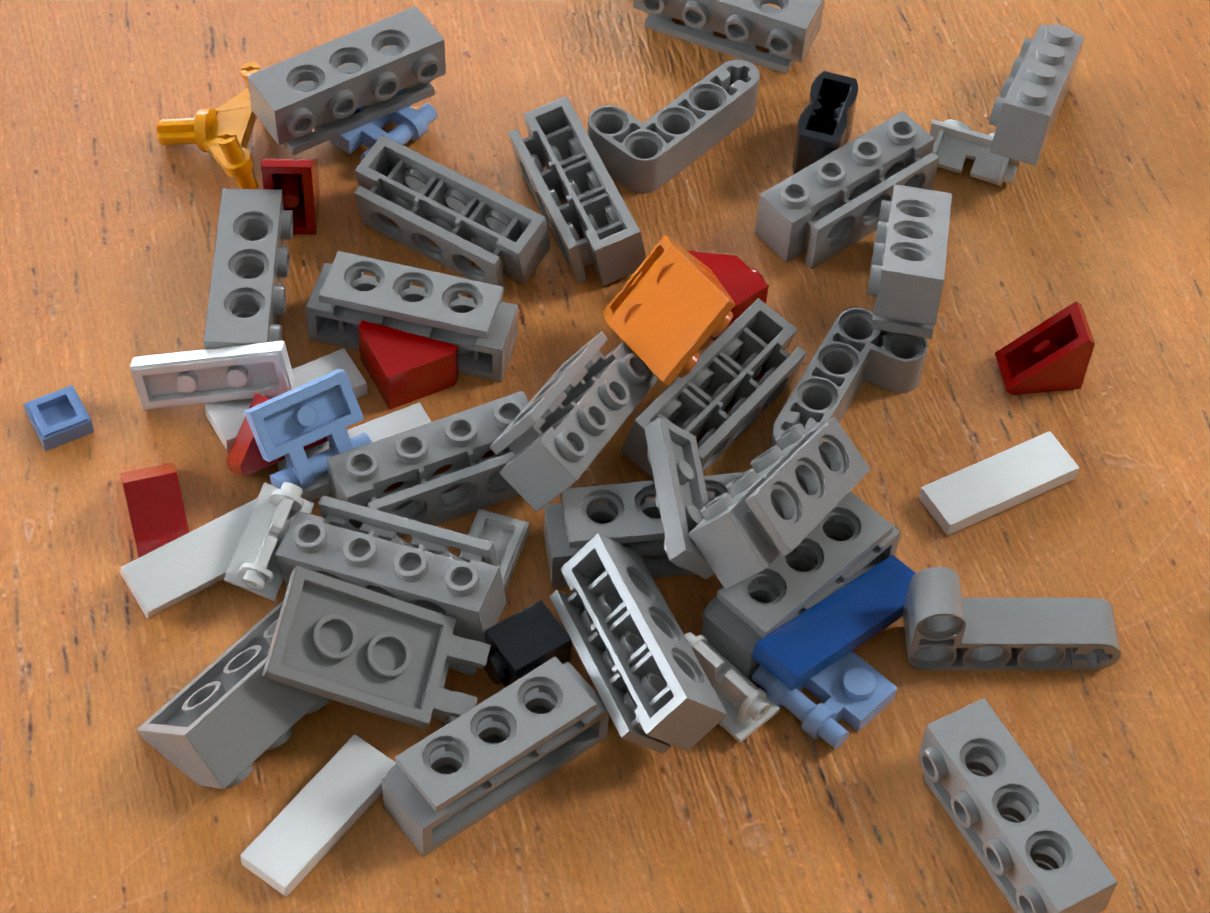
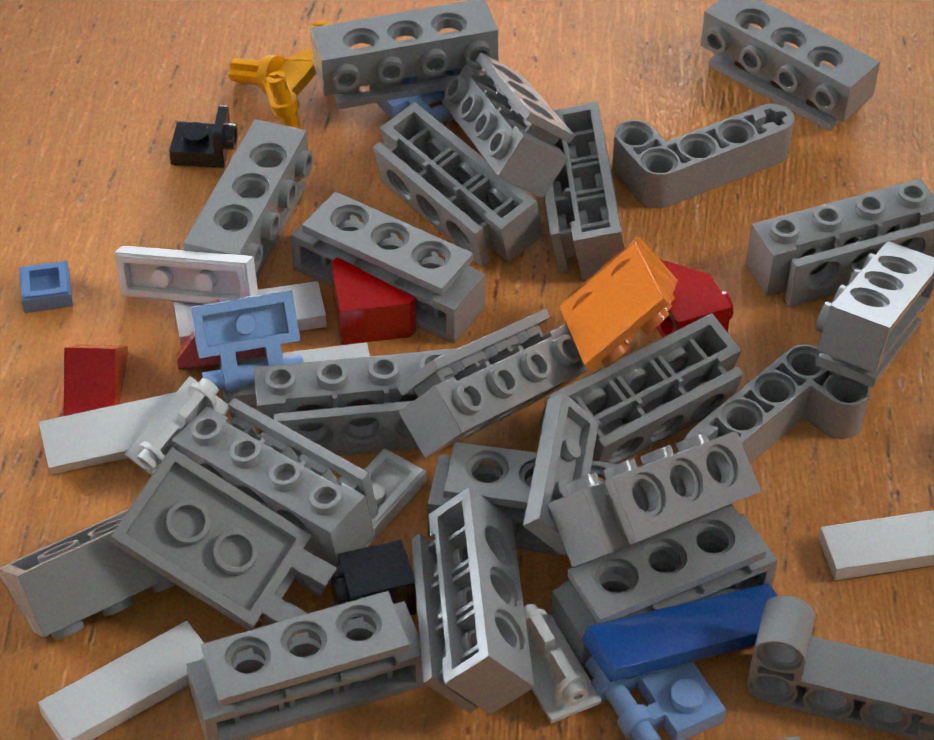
camera: 20 degrees right, 5 degrees down
red slope [261,158,320,235] -> none
black brick [792,71,858,174] -> none
none -> black bracket [169,105,238,168]
none -> light grey brick [442,52,575,198]

